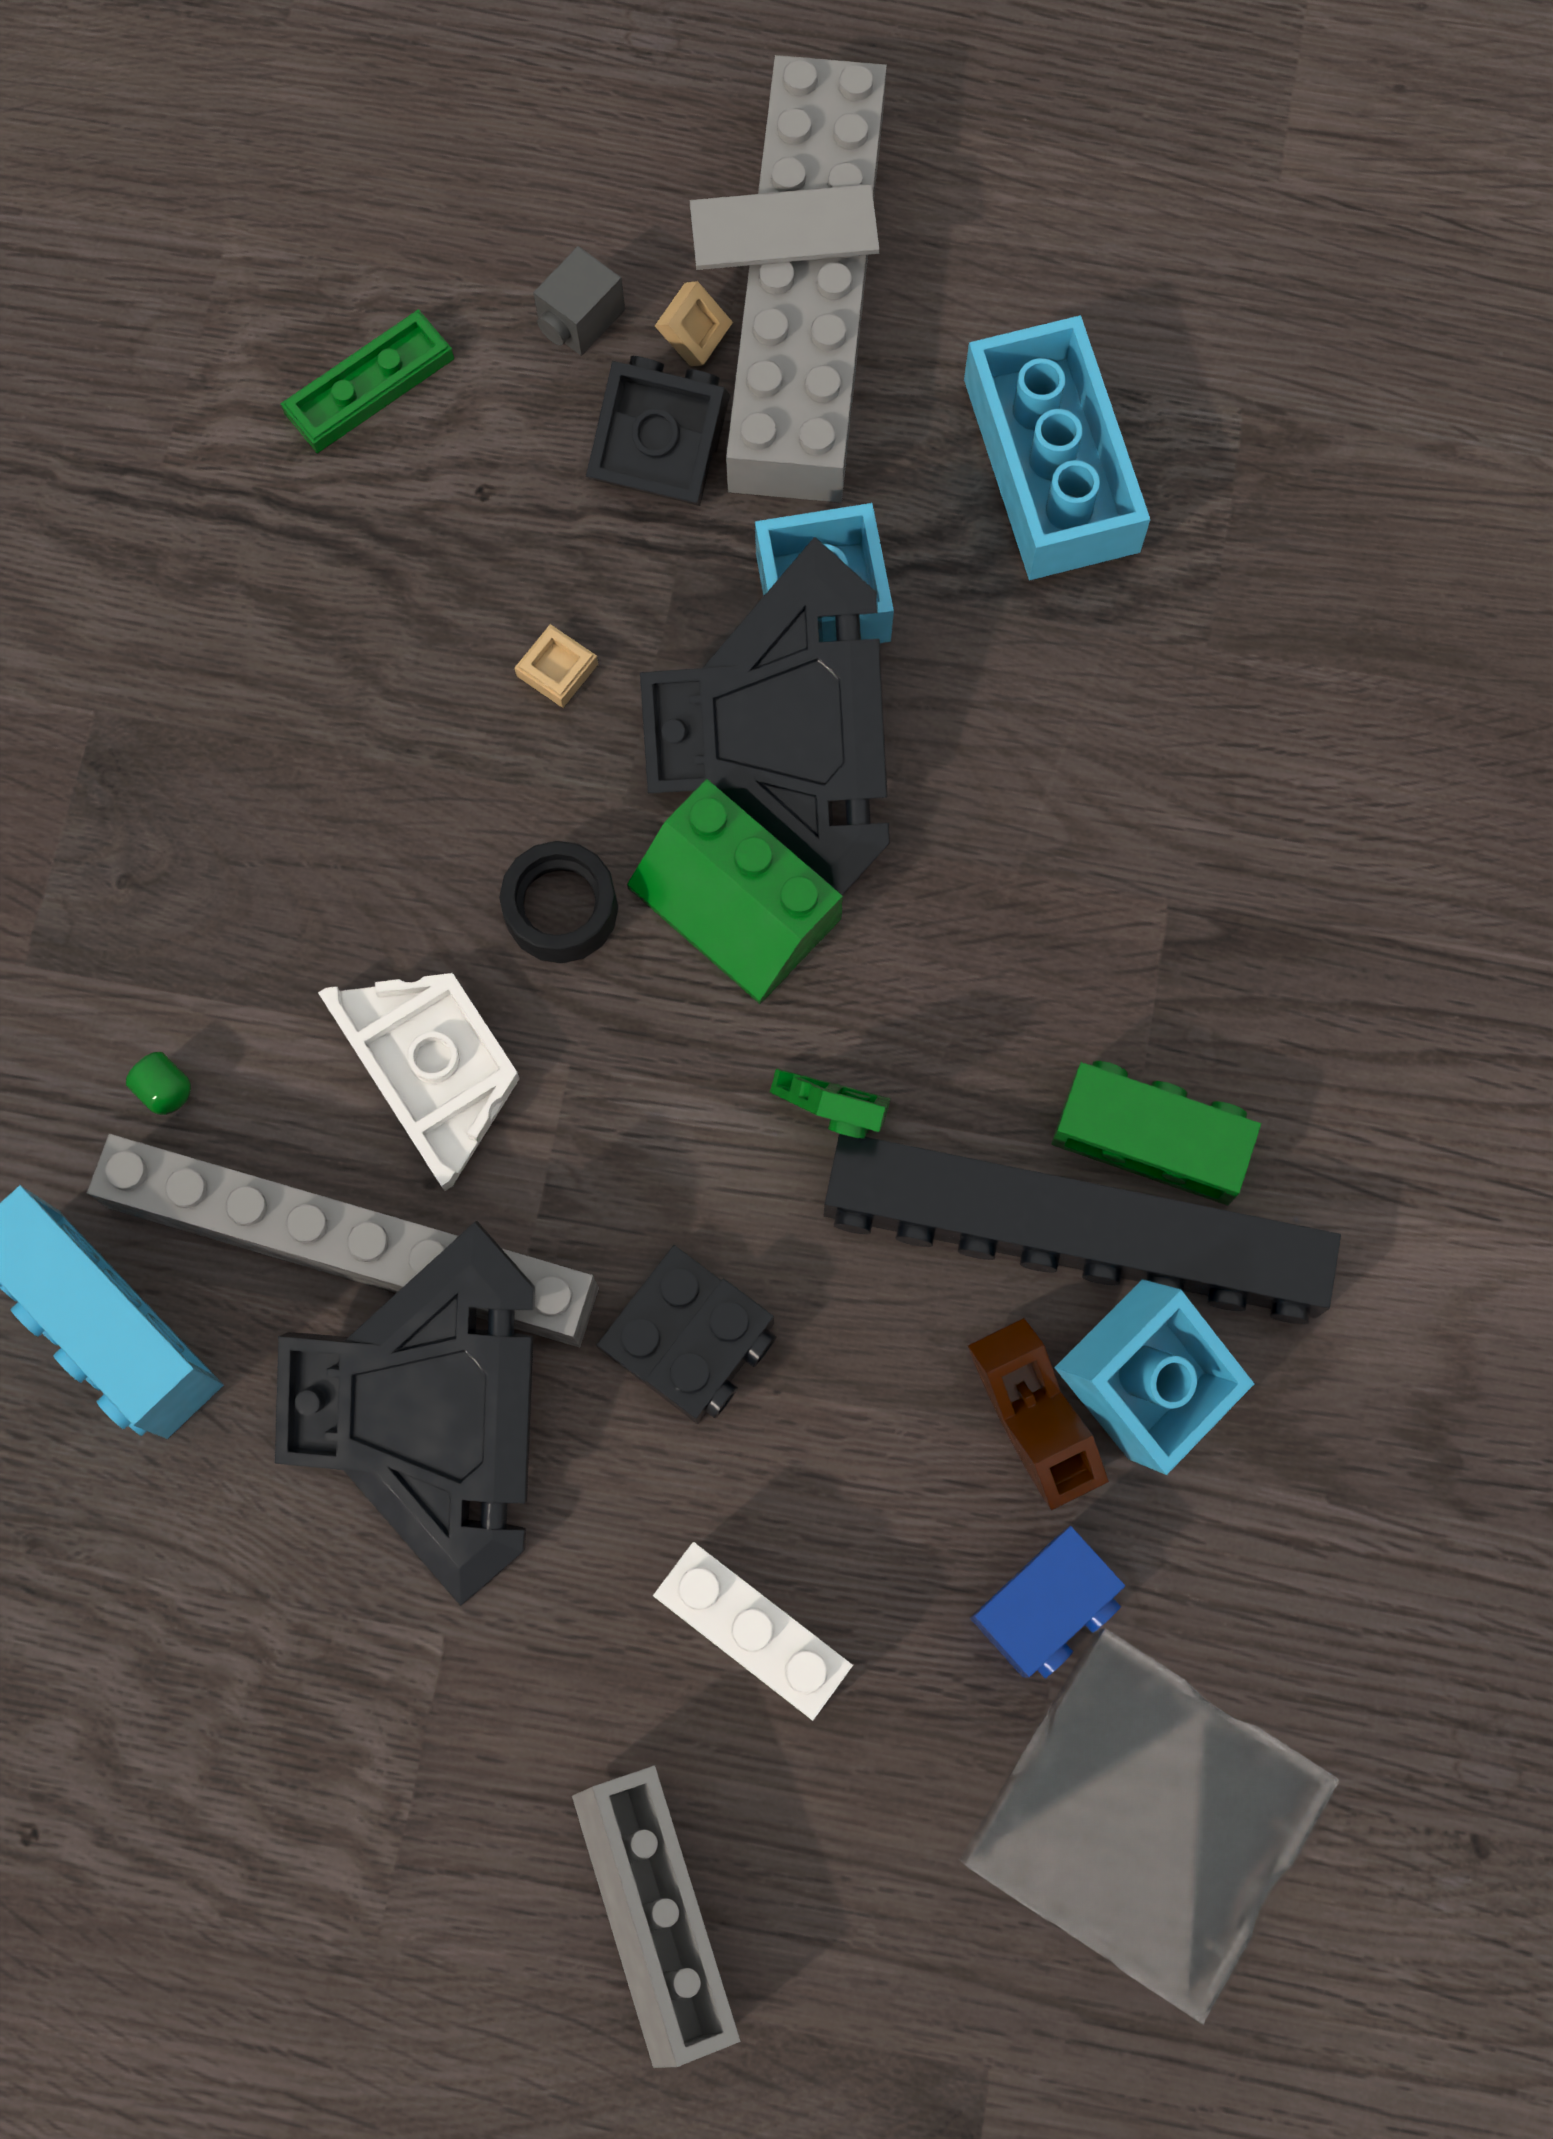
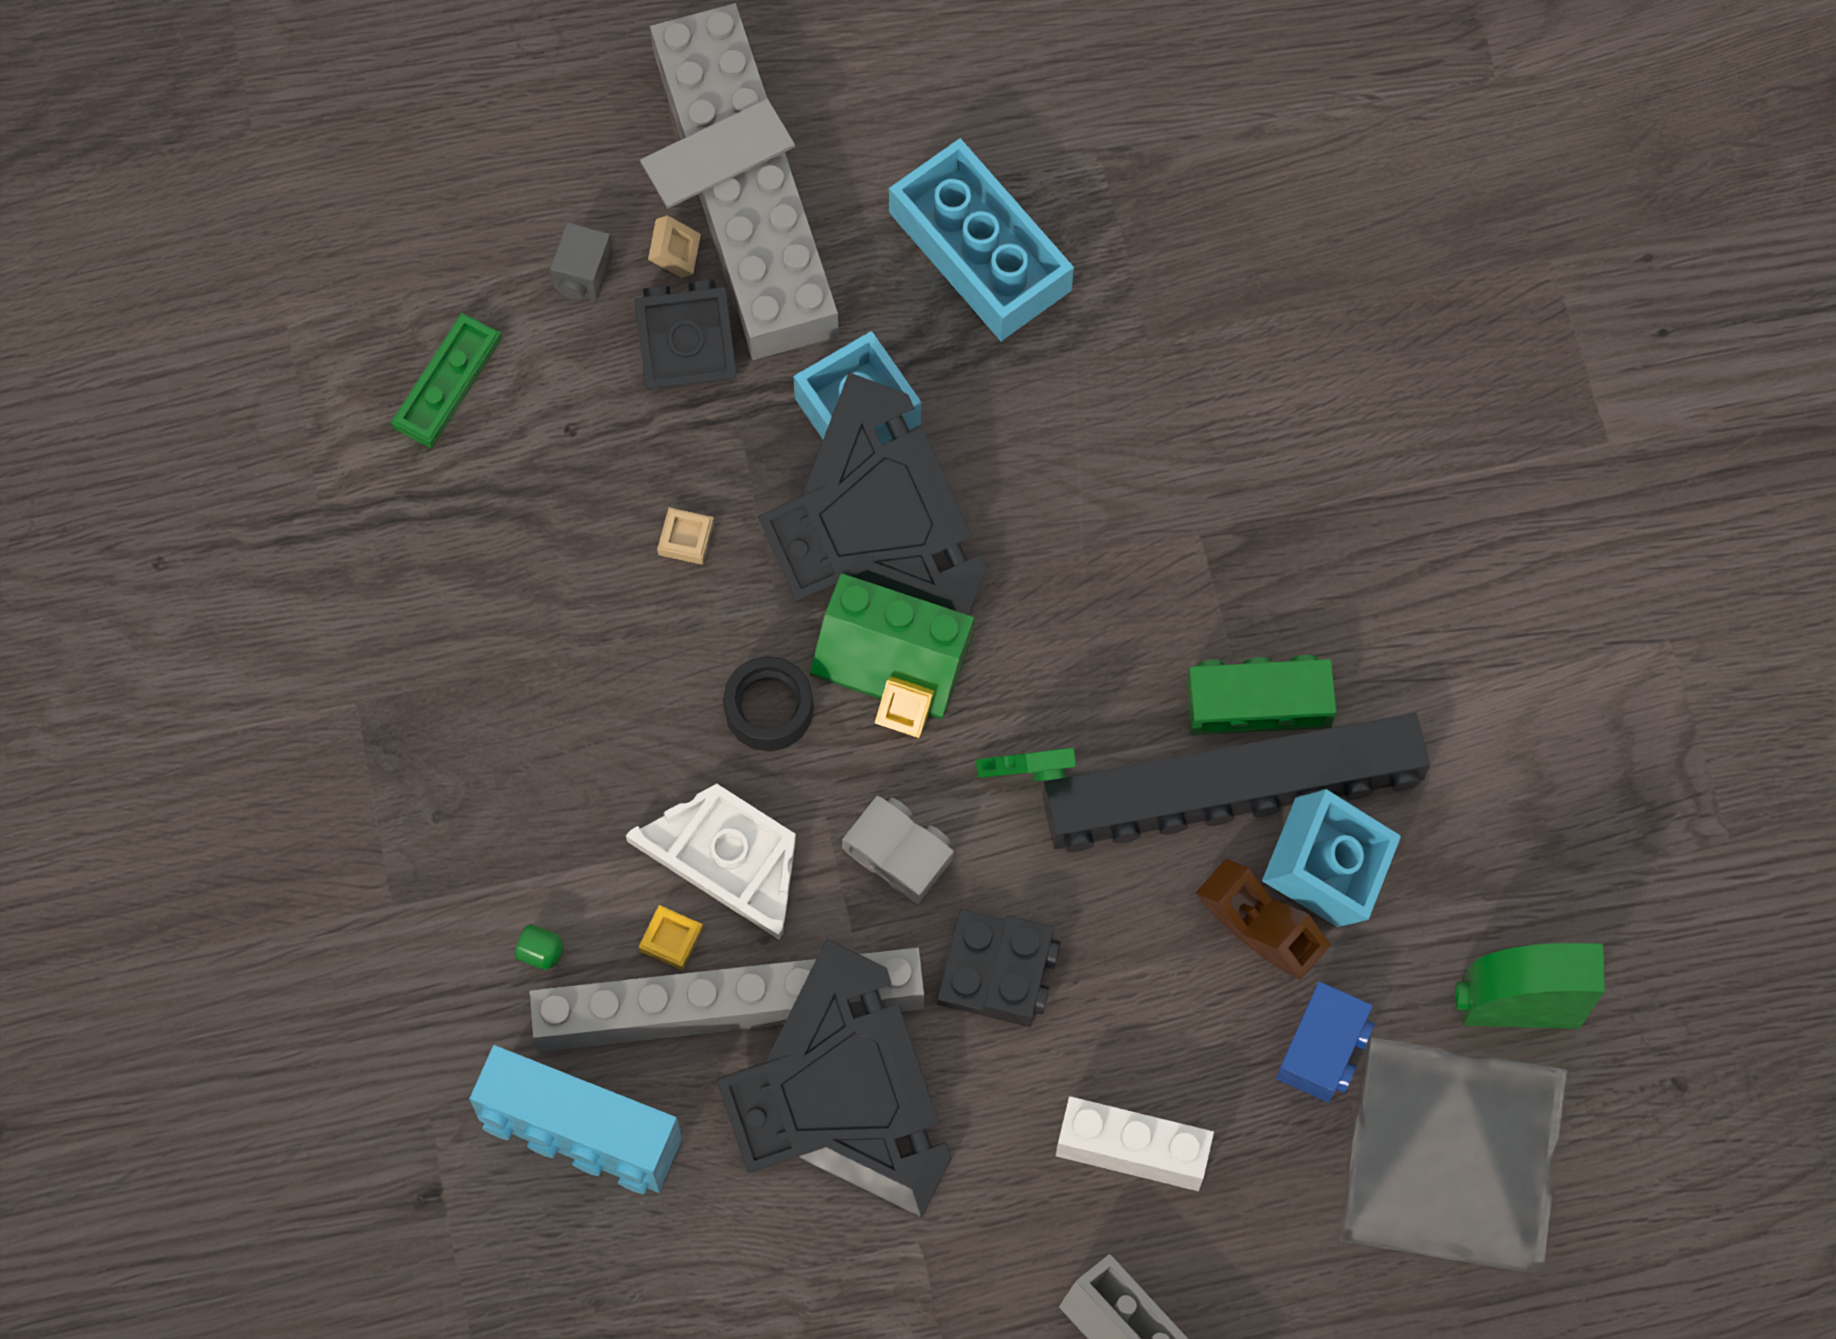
camera: 25 degrees left, 5 degrees down
none -> yellow tile [638,905,703,971]
none -> light grey brick [842,796,954,904]
none -> tile [875,676,935,738]
none -> green brick [1455,943,1605,1029]

